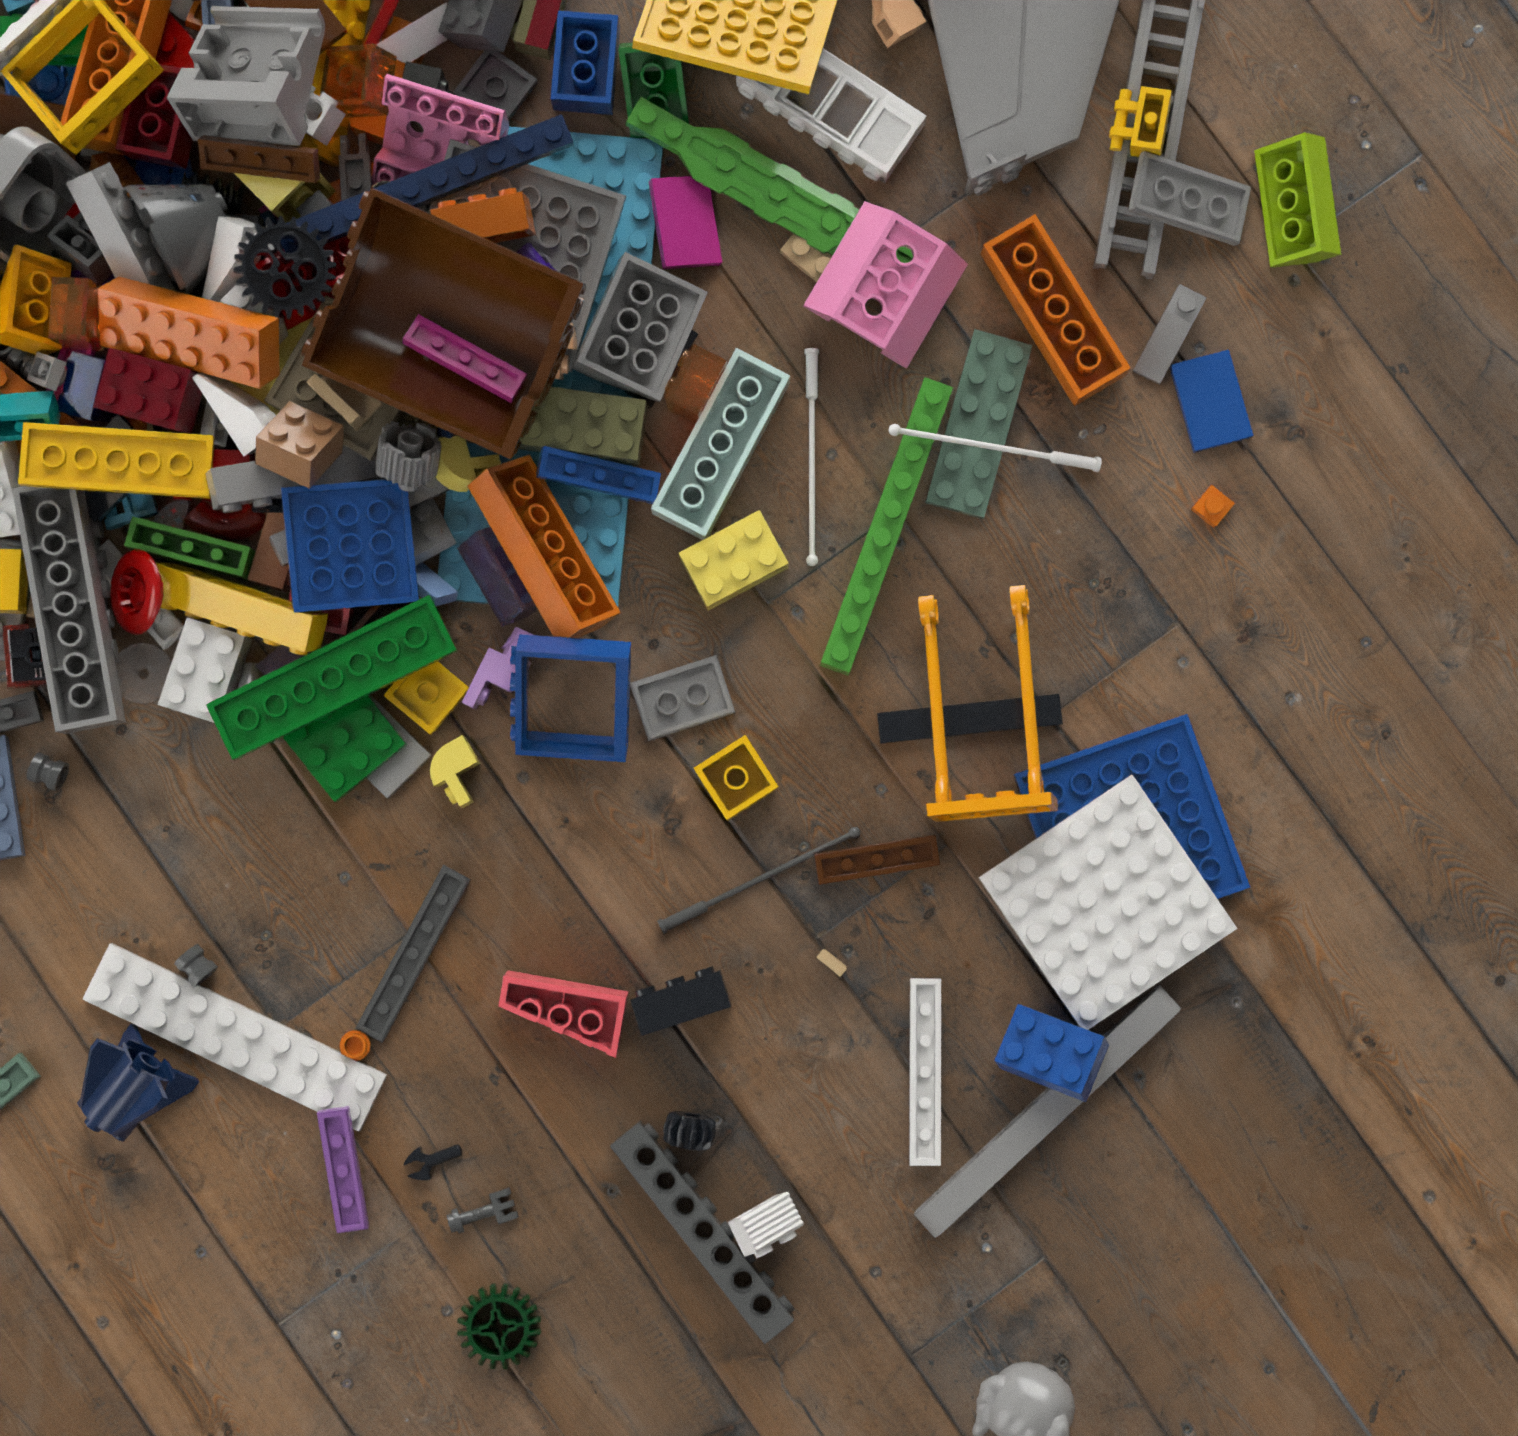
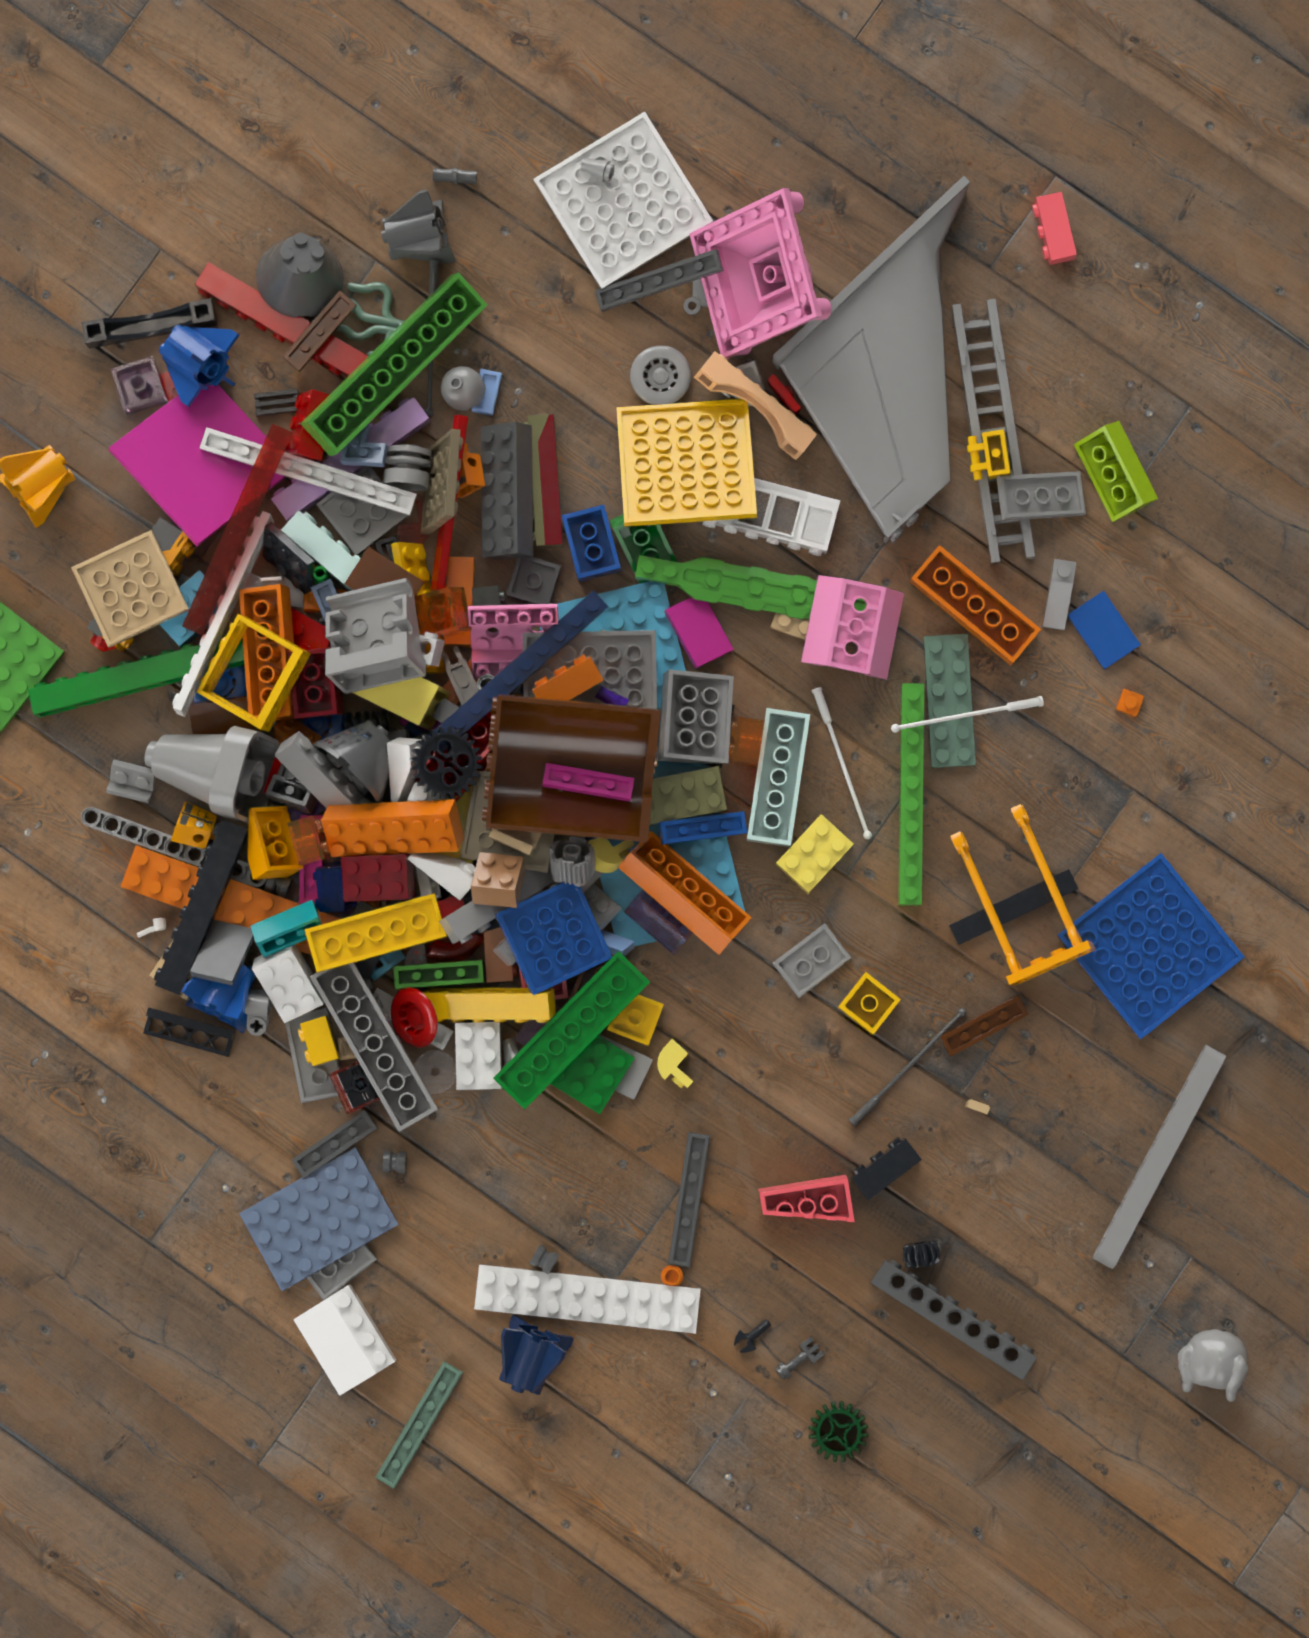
camera: 15 degrees left, 0 degrees up
light grey plate [26,351,67,391] -> none
reddish brown plate [198,135,320,183] -> none
medium lavender tile [317,1106,369,1233] -> none
white sticker [371,3,448,63] -> none
lavender plate [462,627,533,710] -> none
blue window [510,634,631,762] -> none
white brick [728,1192,804,1258] -> none
white plate [909,978,941,1166] -> none
white plate [978,775,1238,1030] -> none
blue brick [994,1004,1109,1102] -> none

